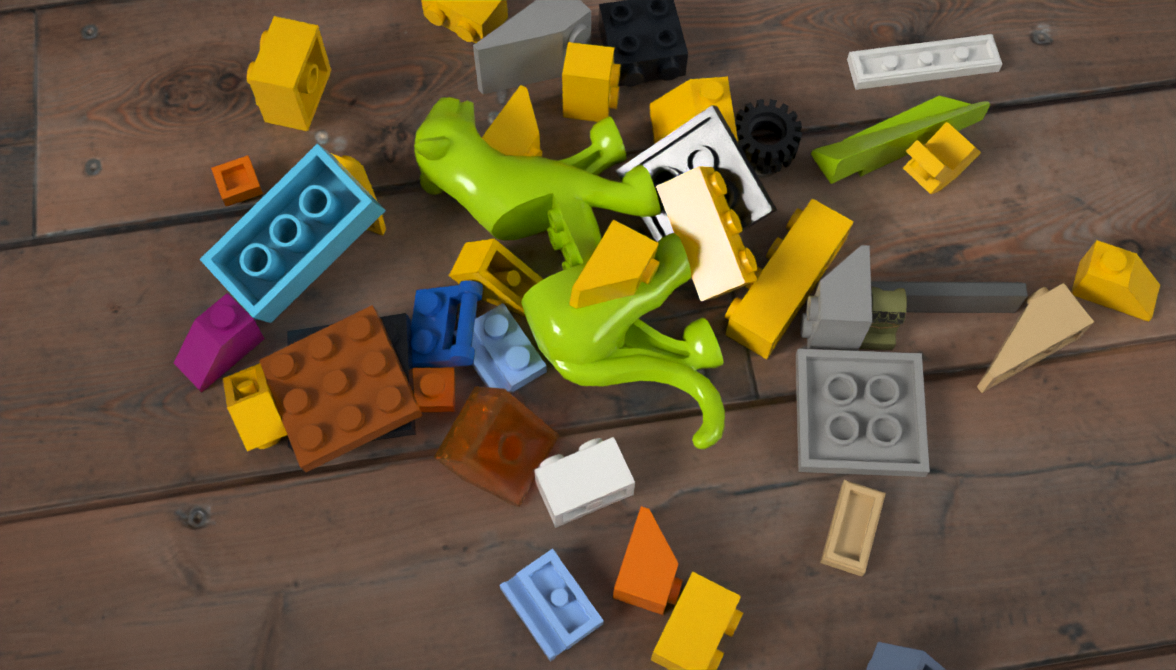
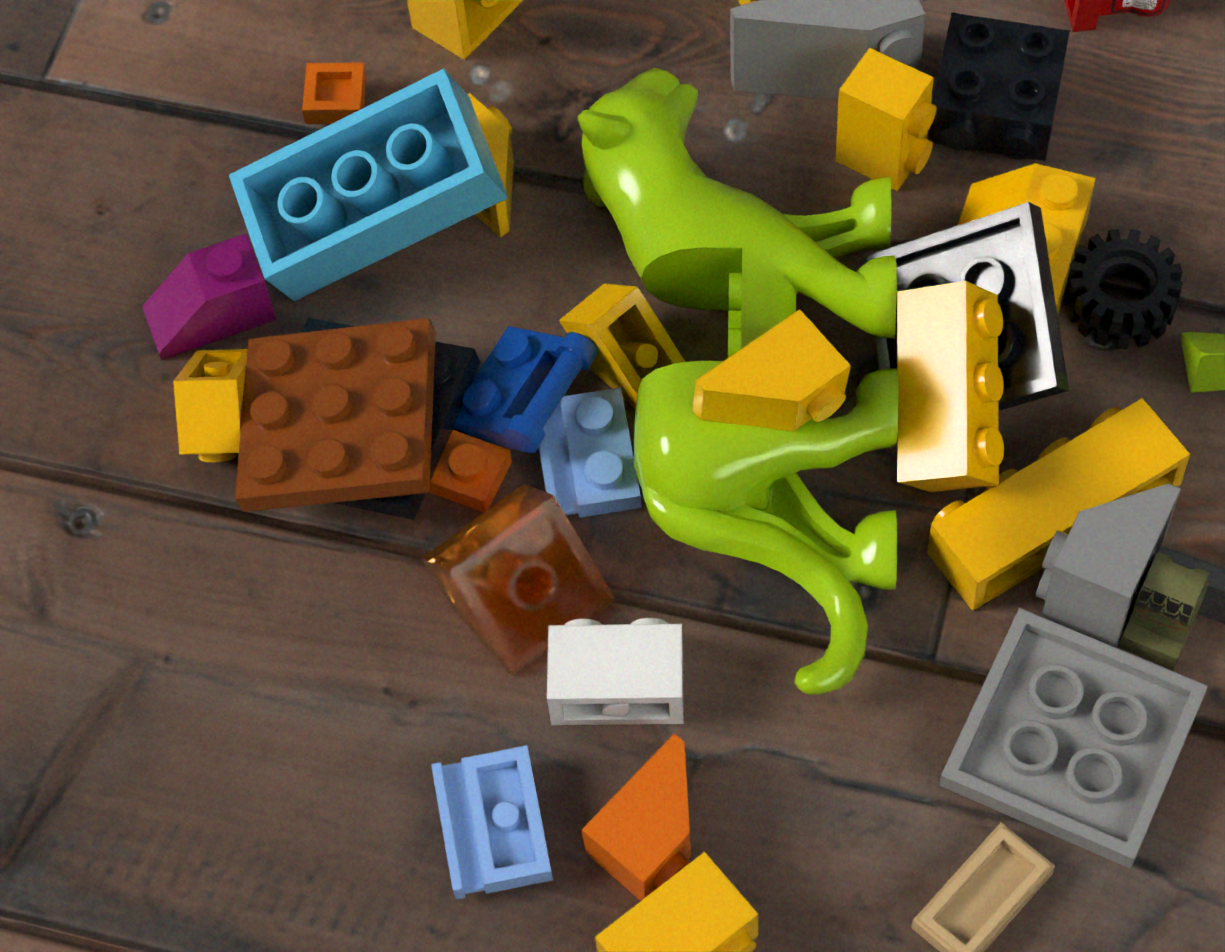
camera: 30 degrees right, 5 degrees down
yellow slope [482,85,542,157] -> none

